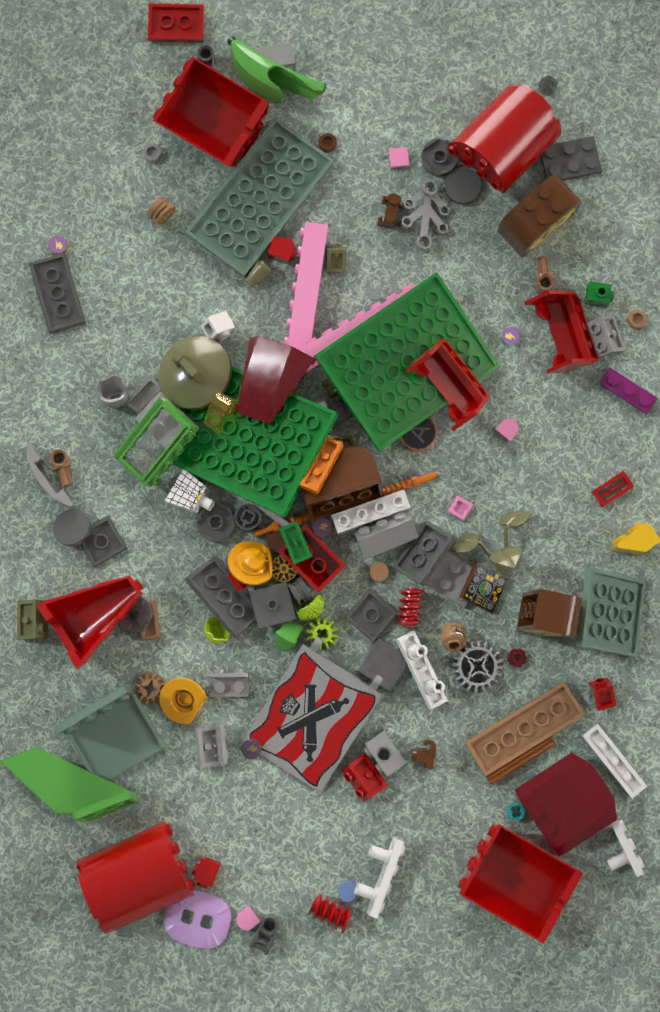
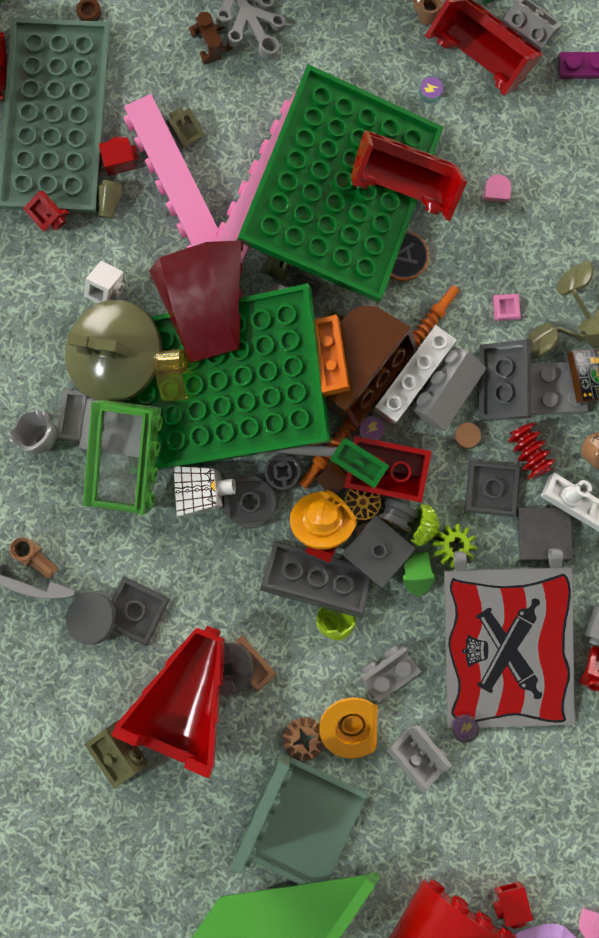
camera: 35 degrees left, 0 degrees up
none -> red bracket [23,191,69,232]

